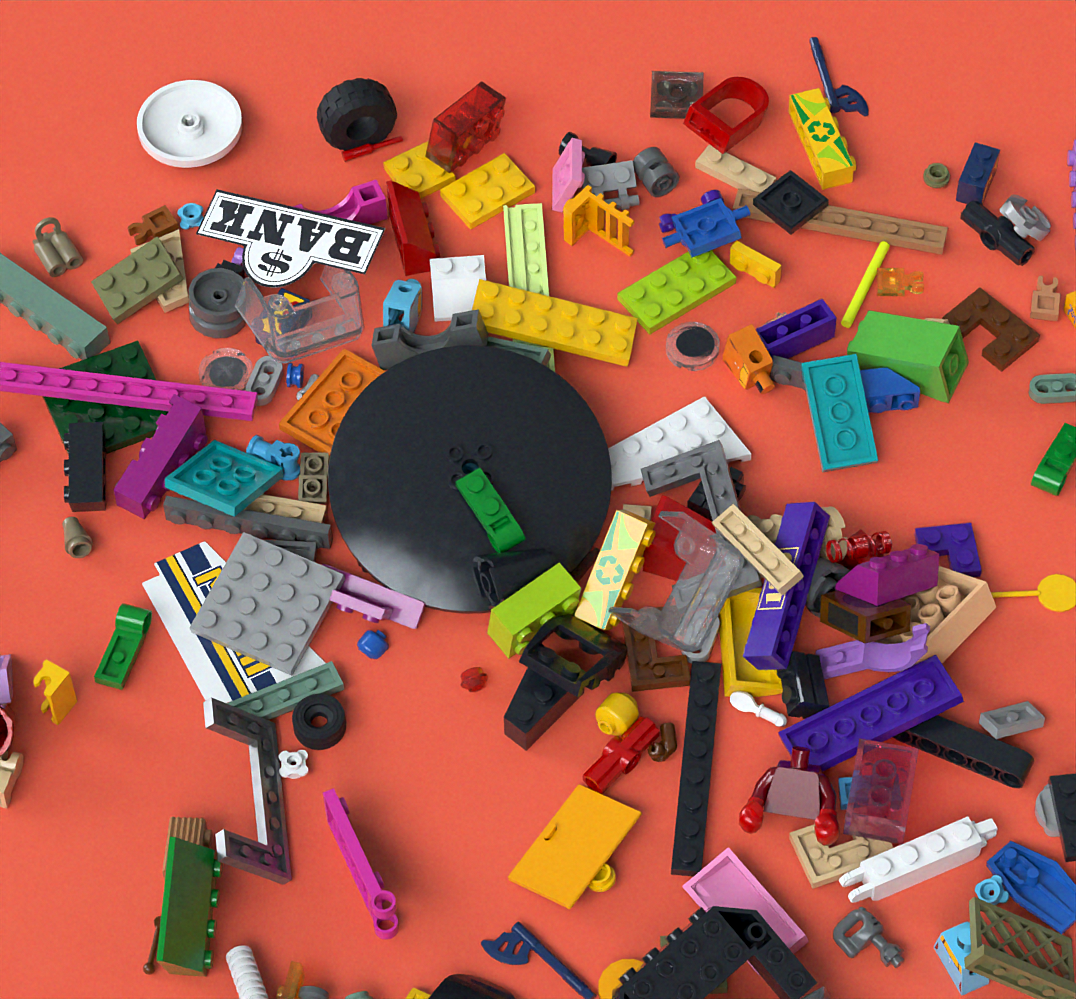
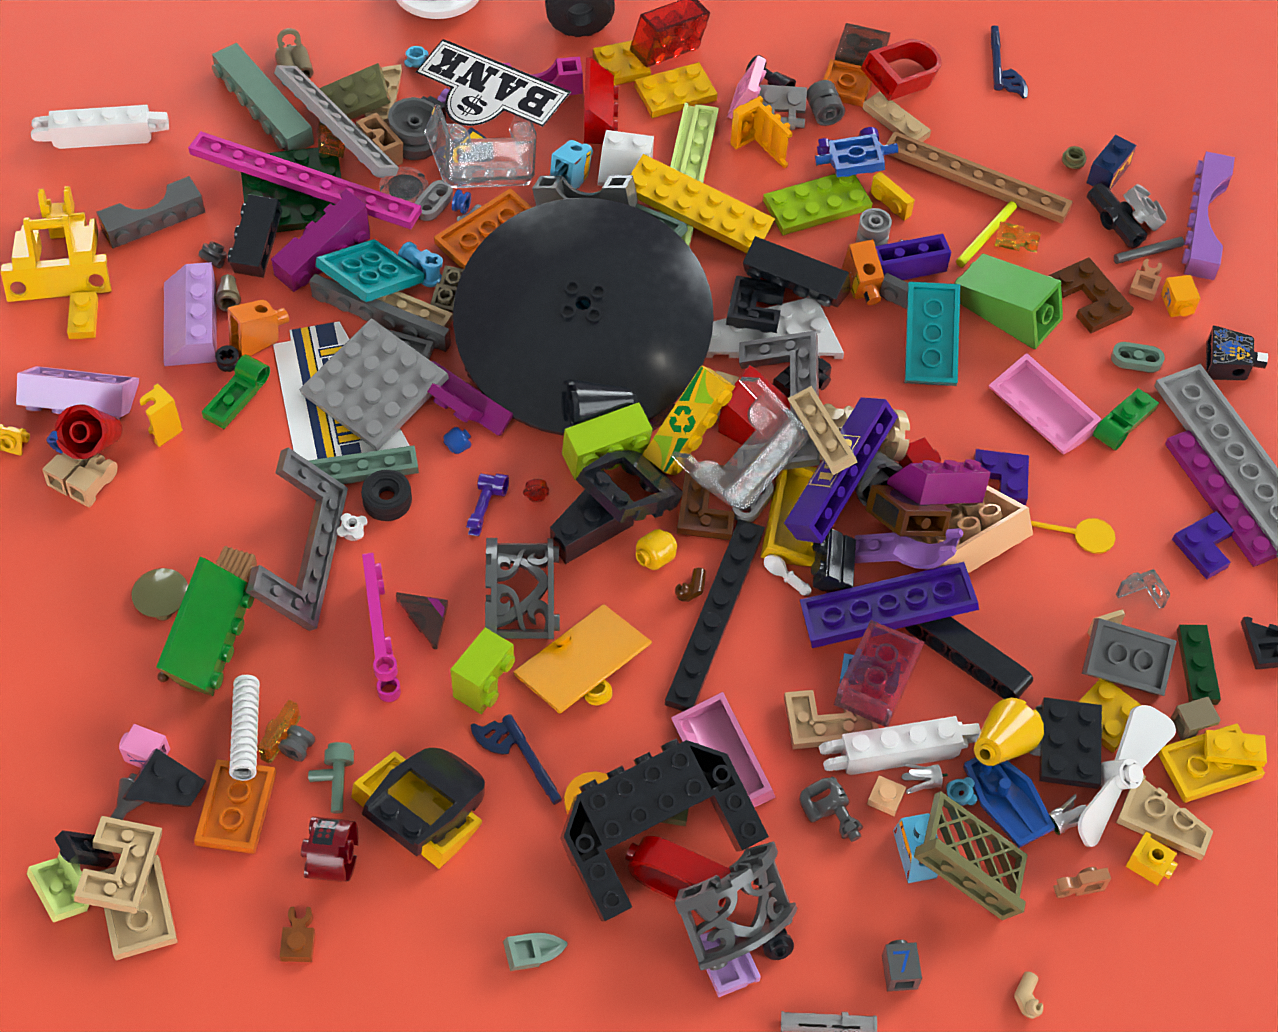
camera: 10 degrees right, 0 degrees up
dark orange plate [128,205,179,245] -> none
red piece [341,136,403,162] -> none
green plate [456,468,525,553] -> none
red piece [583,716,660,794] -> none
tile [665,322,720,371] -> none
torso [739,746,840,846] -> none
black tile [753,170,829,235] -> none
yellow brick [788,88,856,190] -> none
red piece [826,531,892,563] -> none
blue slope [860,368,920,413] -> none
light grey plate [979,701,1045,739] -> none
none -> olive dish [132,568,188,621]
none -> lavender slope [164,262,217,366]
none -> dark grey plate [198,241,227,268]
none -> black bush [215,345,240,372]
none -> orange torso [228,300,289,358]
none -> light grey plate [274,65,399,178]
none -> clear orange plate [317,122,345,158]
none -> medium nougat brick [356,113,403,166]
none -> clear smoke tile [396,592,448,649]
none -> lime brick [450,627,515,714]
none -> dark purple brick [466,473,509,536]
none -> dark grey fence [485,538,560,639]
none -> black plate [726,276,785,333]
none -> black slope [743,236,851,308]
none -> orange tile [823,59,872,107]
none -> light grey wheel [856,208,892,246]
none -> light nougat plate [867,775,906,816]
none -> flat silver piece [901,763,948,794]
none -> yellow cone [974,698,1044,766]
none -> bright pink slope [989,353,1102,455]
none -> dark grey bar [1114,237,1184,264]

